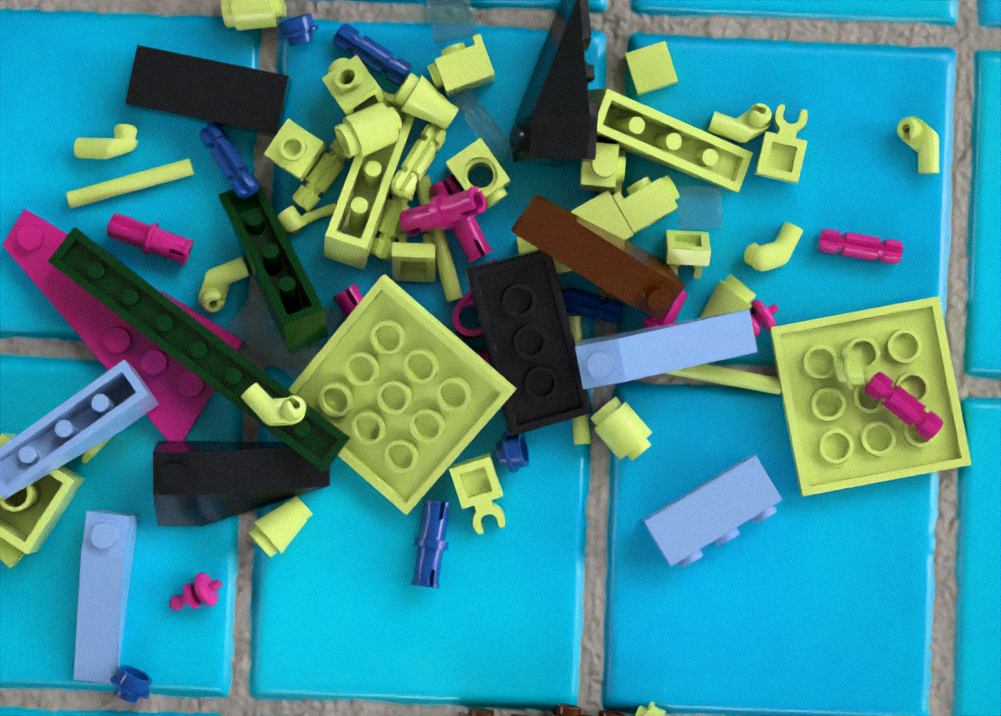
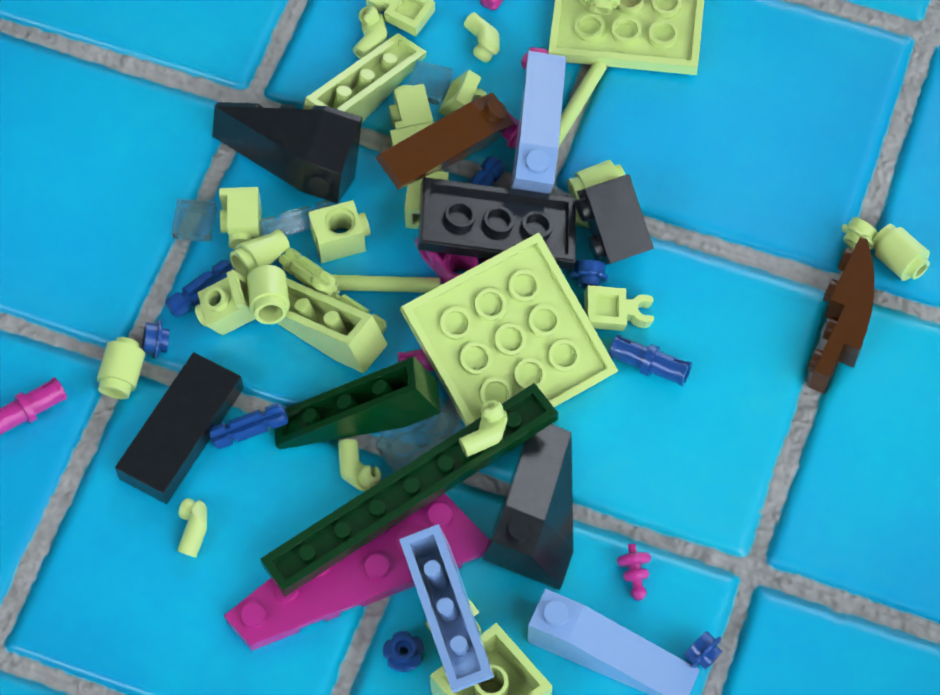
camera: 70 degrees left, 25 degrees down
yellowish green bar [66,158,195,209] -> none
dark pink axle [107,213,194,266] -> none
yellowish green cone [248,496,313,558] -> none
yellowish green brick [264,118,328,184] -> none
yellowish green hand [277,202,336,236] -> none
yellowish green axle [293,137,352,211] -> none
yellowish green tile [392,233,436,282] -> none
dark pink pin [400,186,486,237] -> none
dark pink pin [429,175,493,263] -> none
yellowish green brick [579,142,626,193] -> none
yellowish green tile [624,41,678,96] -> none
light blue brick [641,454,782,568] -> none
yellowish green cone [700,274,756,318] -> none
none -> blue plate [383,631,425,672]
none -> black brick [576,174,654,264]

